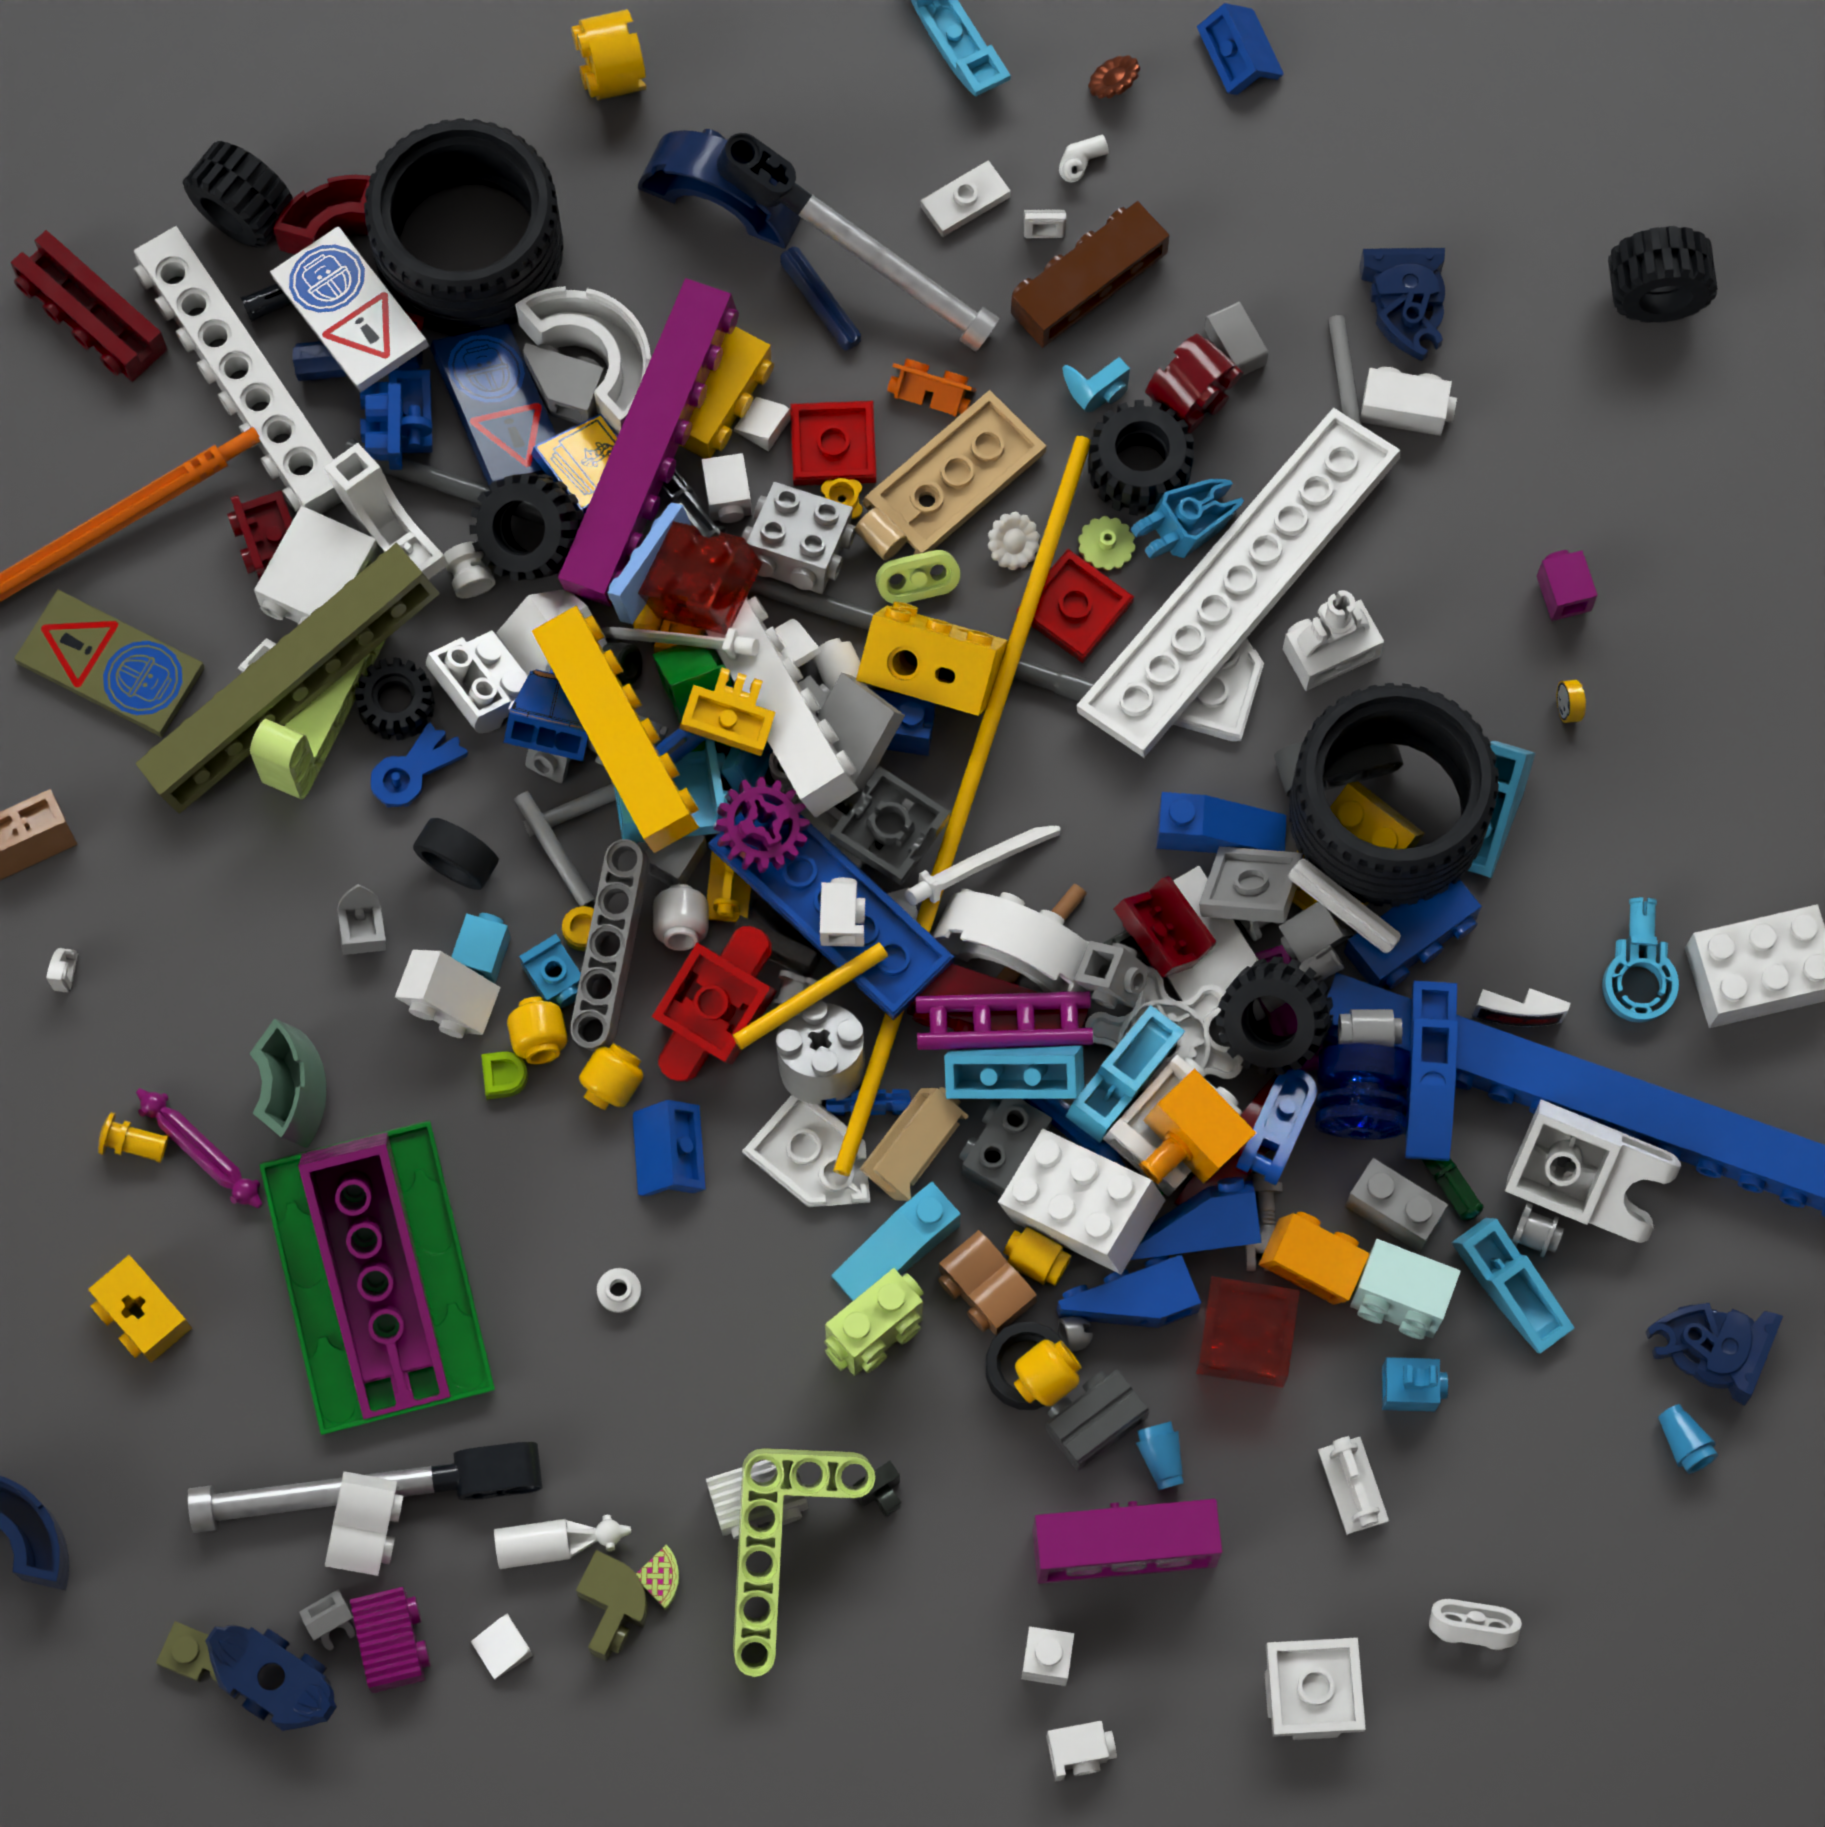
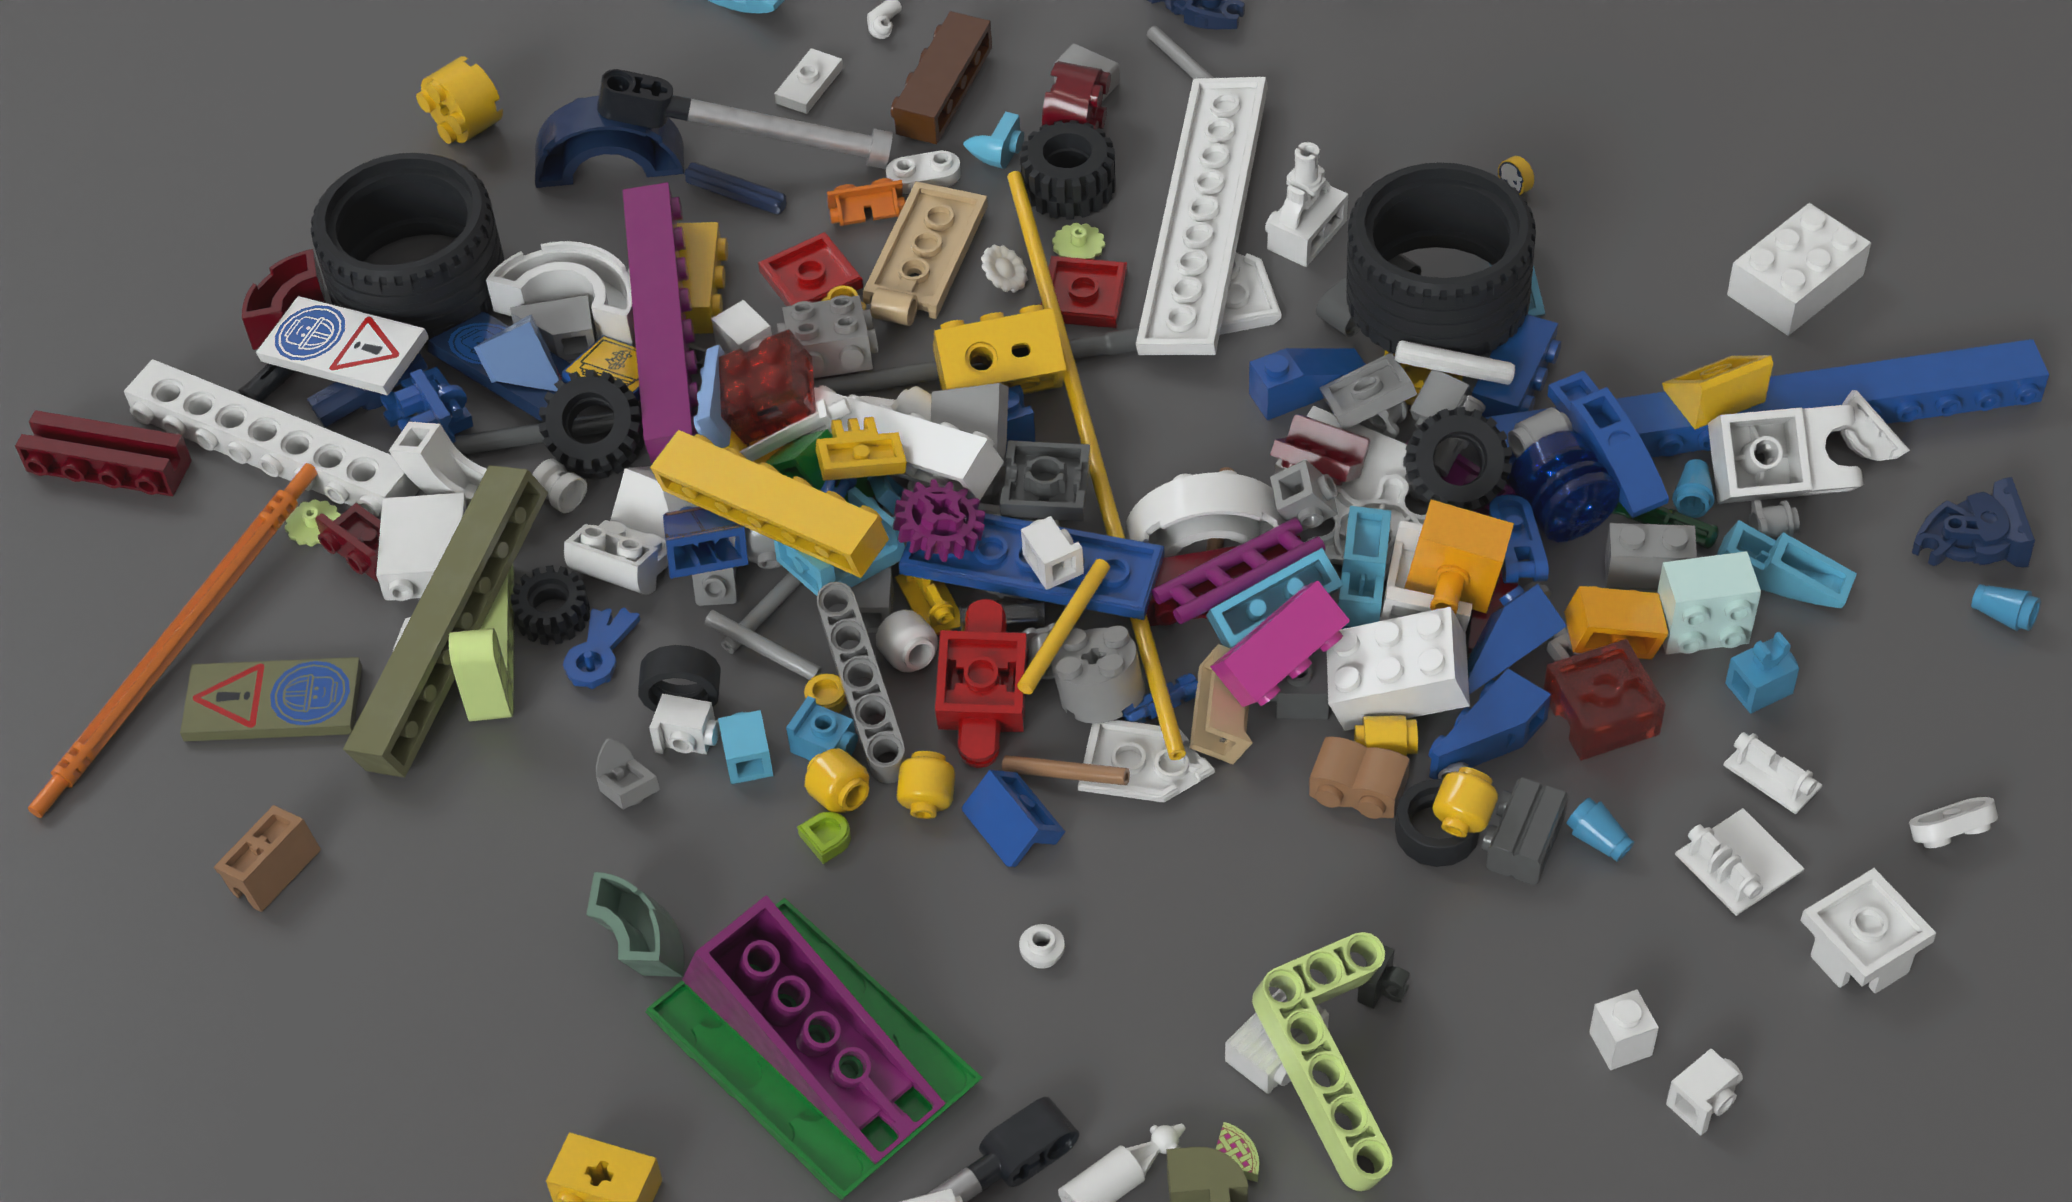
camera: 25 degrees left, 20 degrees down
white tile [46,948,78,993] -> none
yellow pin [98,1112,168,1163] -> none
magenta wheel [136,1088,263,1209] -> none
black tyre [182,141,293,248] -> none
white brick [395,950,501,1038] -> none
white slope [734,397,791,452] -> none
yellowish green brick [824,1268,924,1376] -> none
medium azure slope [831,1182,961,1301] -> none
yellowish green plate [876,550,961,604] -> none
white sword [905,826,1061,906] -> none
white slope [1024,210,1066,238] -> none
magenta brick [1032,1499,1222,1584] -> none
dark azure hinge [1130,479,1244,559] -> none
white brick [1360,367,1457,436] -> none
white slope [1472,988,1571,1027] -> none
magenta brick [1536,550,1598,621] -> none
medium azure pin [1602,897,1679,1023] -> none
none -> yellowish green piece [285,499,341,547]
none -> medium blue slope [474,315,560,392]
none -> white brick [649,693,720,755]
none -> white plate [886,150,961,194]
none -> medium nougat piece [1002,755,1130,785]
none -> dark pink brick [1210,580,1350,707]
none -> yellow slope [1662,355,1773,429]
none -> dark azure cone [1672,459,1714,518]
none -> white hinge [1675,808,1804,916]
none -> white tile [1840,390,1910,461]

